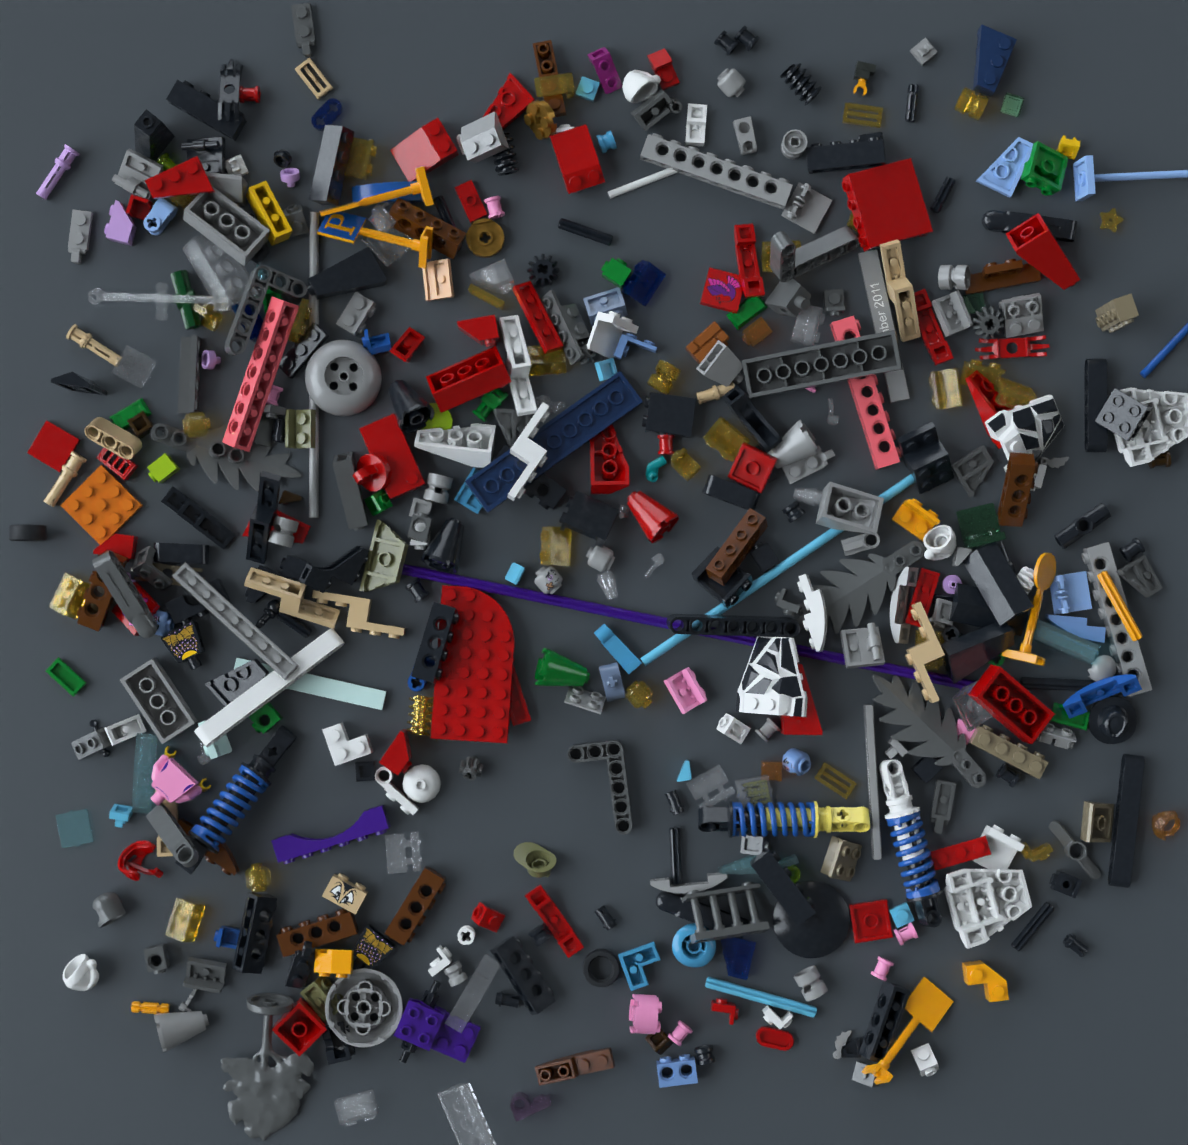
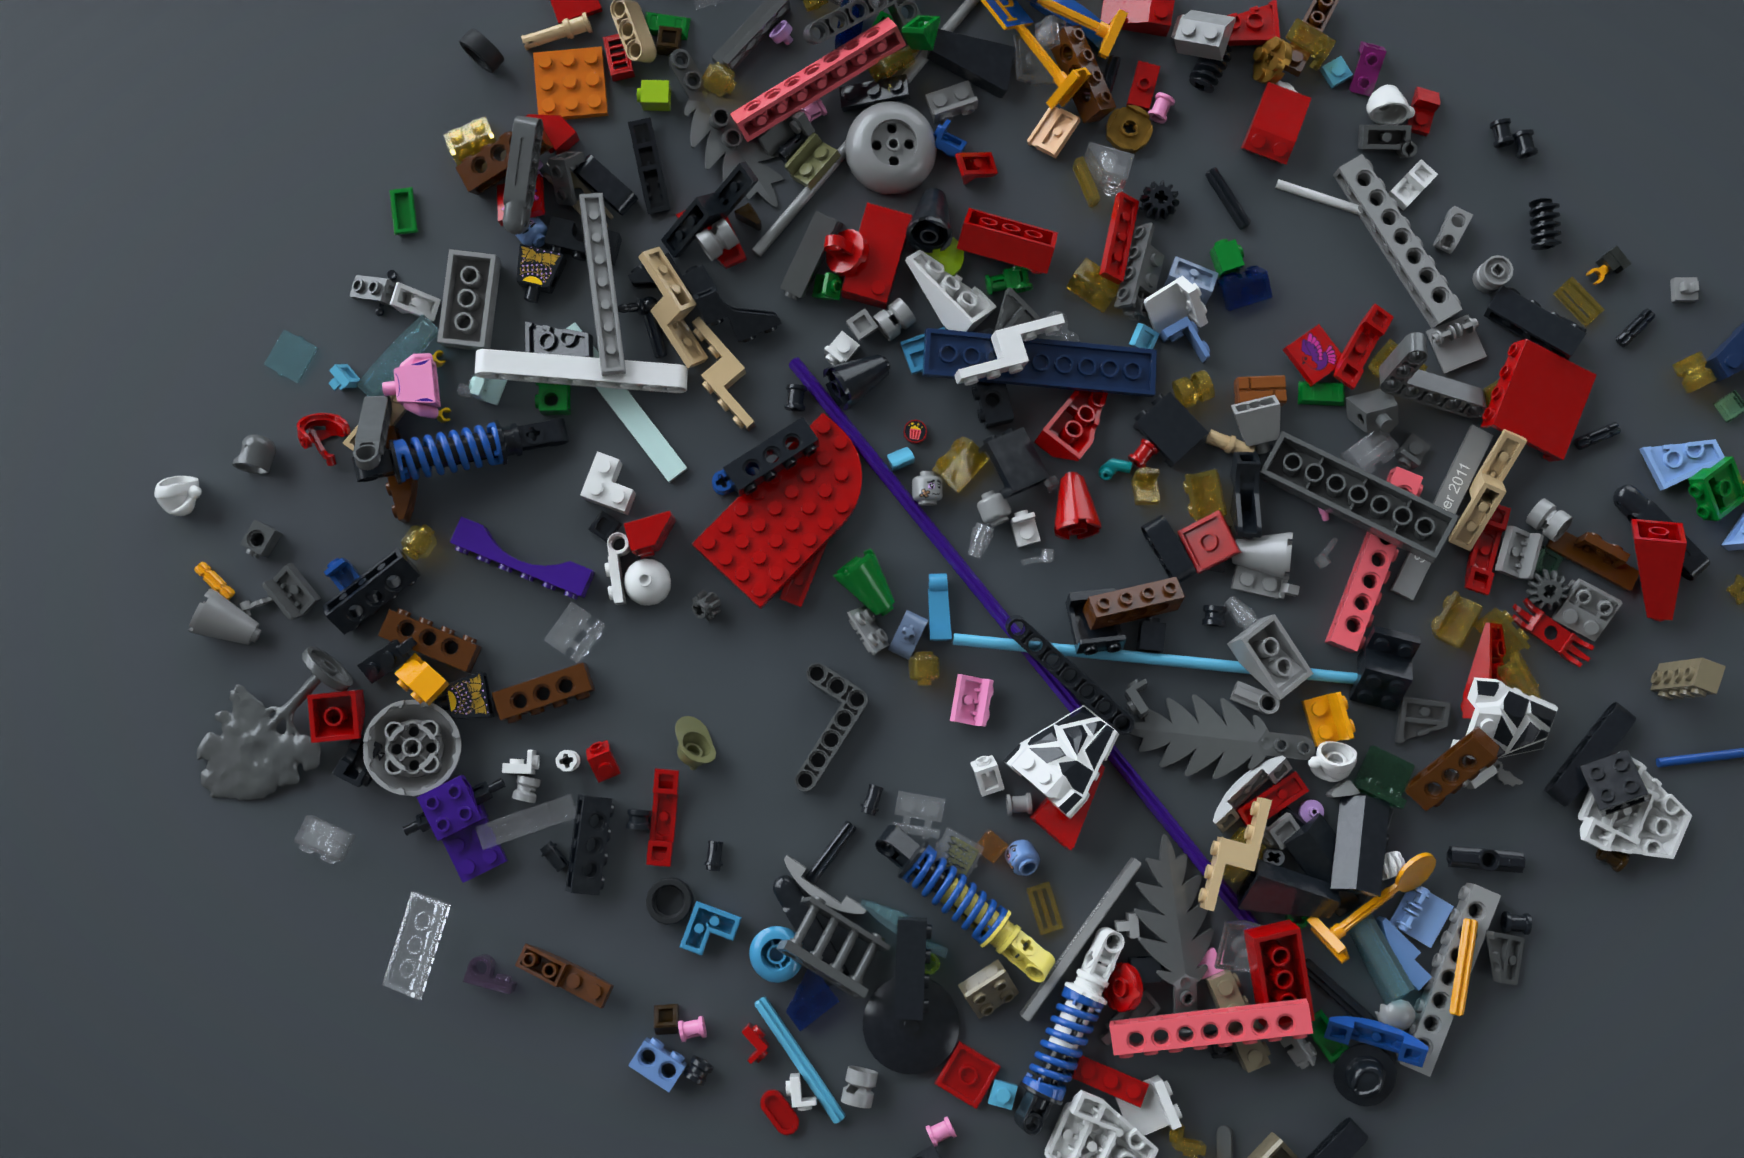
camera: 35 degrees right, 5 degrees down
clear yellow bracket [165,898,205,942] -> none
olive bracket [300,976,344,1022] -> none
tan brick [322,873,368,915] -> none
olive wing [359,519,409,592] -> none
clear yellow piece [406,695,434,736] -> none
dark grey brick [407,512,433,543] -> none
red slope [457,314,501,348] -> none
white bracket [499,315,537,416] -> none
dark azure wheel [596,131,617,154] -> none
bright pink brick [629,994,662,1034] -> none
medium azure slope [677,760,692,782] -> none
light grey head [717,68,746,97] -> none
bracket [740,834,772,856] -> none
clear orange brick [742,317,773,348] -> none
white slope [797,574,827,652] -> none
light grey plate [840,623,885,669] -> none
bright pink bush [893,922,918,946] -> none
none -> green slope [902,15,940,51]
none -> tile [903,420,927,444]
none -> white bracket [1010,510,1041,548]
none -> red tile [1103,963,1143,1012]
none -> coral brick [1109,999,1313,1058]

